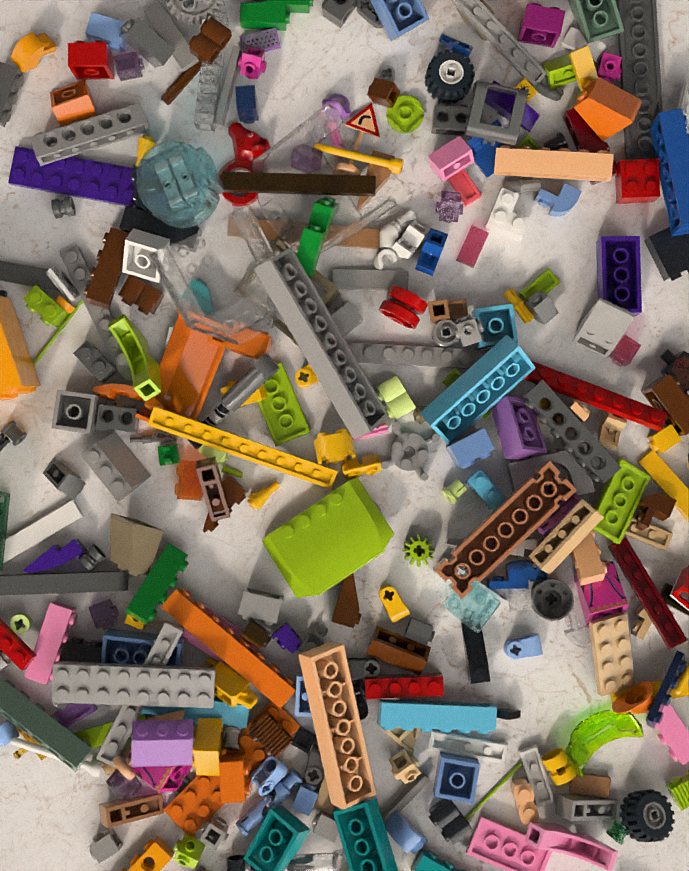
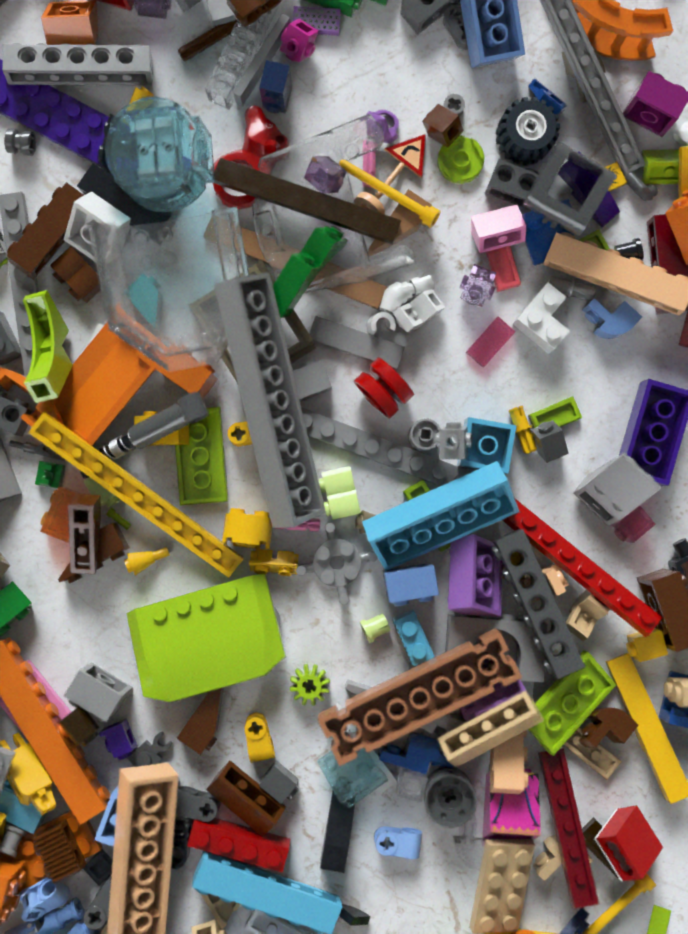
camera: 15 degrees right, 0 degrees up
blue brick [415,228,448,276] -> none
medium nougat brick [428,298,468,324] -> none

